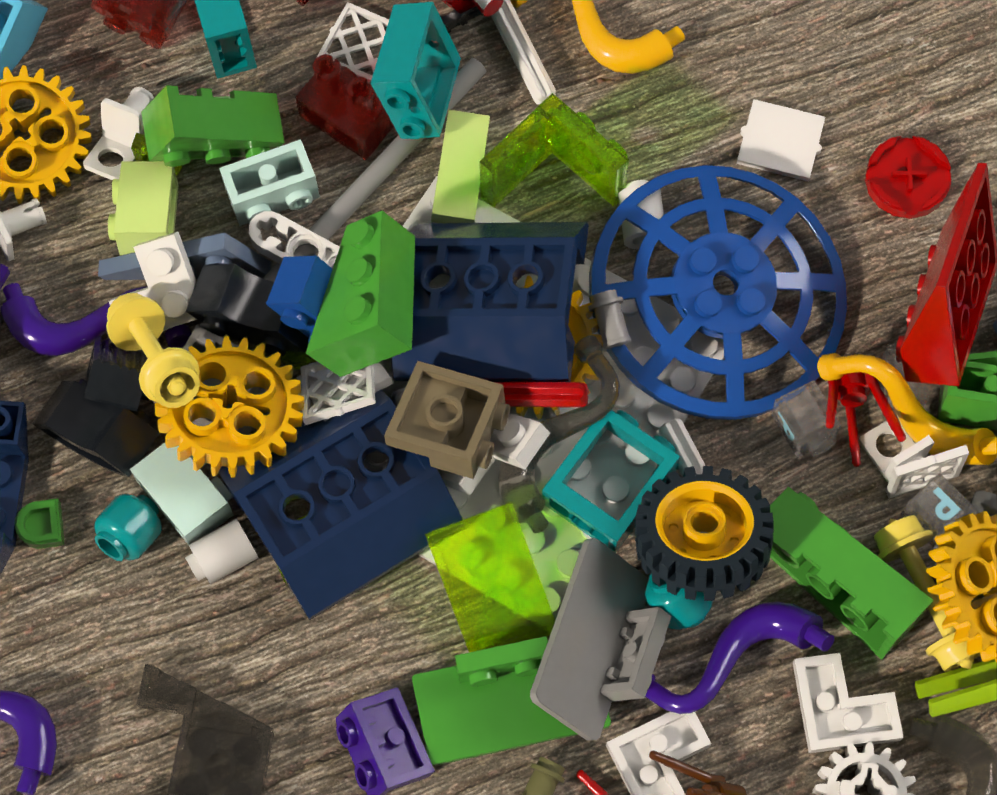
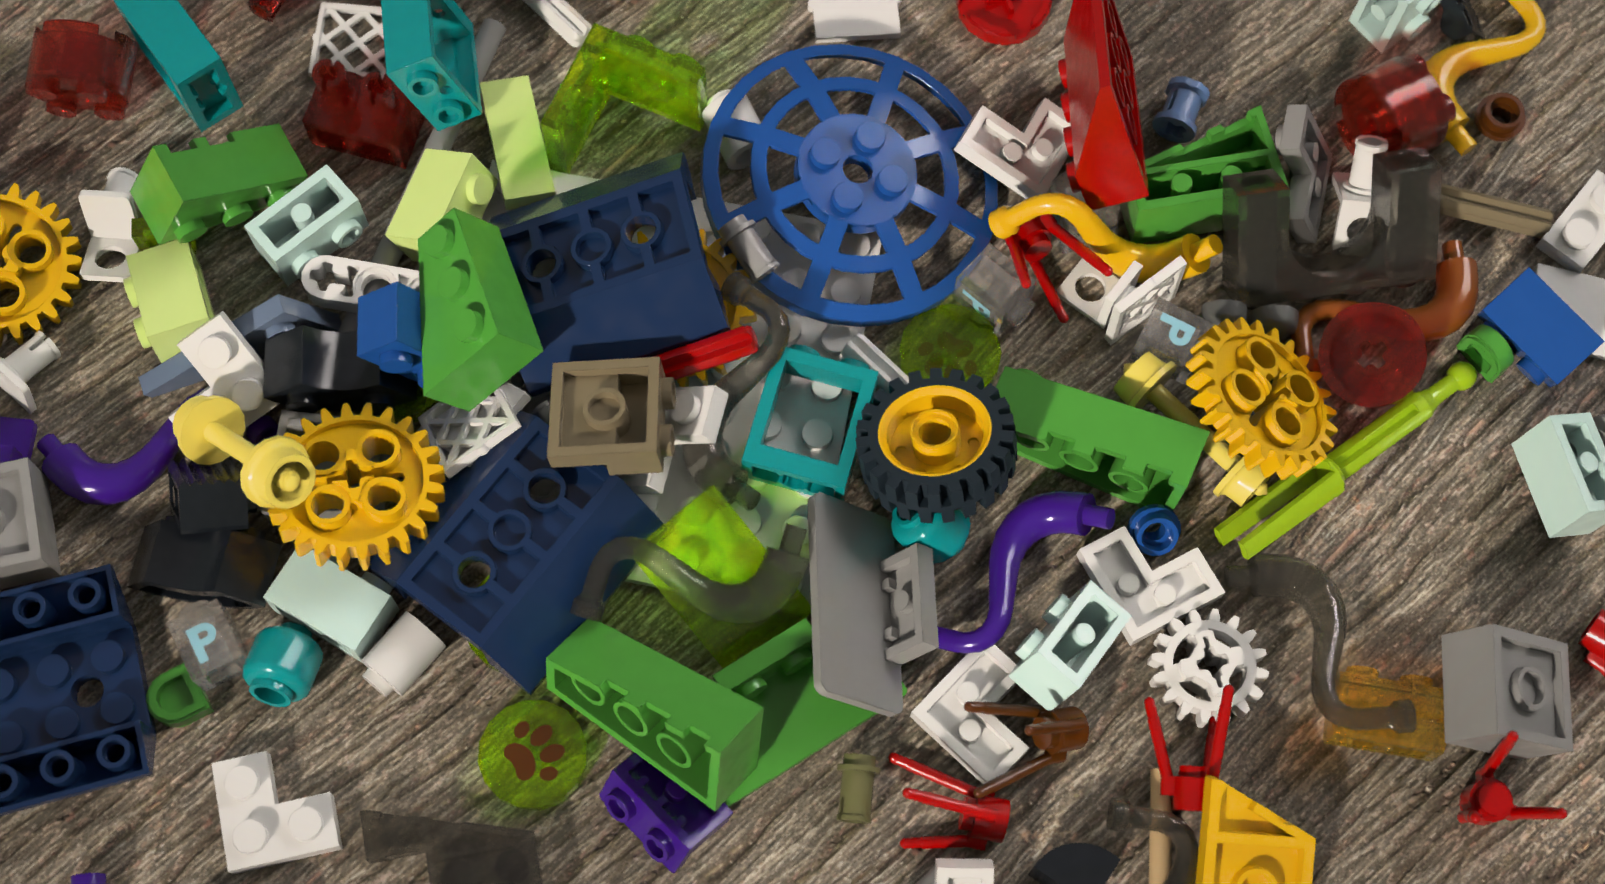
camera: 25 degrees left, 0 degrees up
none -> clear brick [166,599,248,692]
none -> white plate [212,751,343,875]
none -> yellowish green brick [385,148,499,262]
none -> clear neon green tile [478,700,588,811]
none -> bright green wedge [546,617,764,811]
none -> clear smoke animal [570,523,810,625]
none -> clear neon green tile [898,303,1002,387]
none -> white plate [953,97,1071,199]
none -> light aqua brick [1008,580,1132,711]
none -> blue plate [1127,504,1181,556]

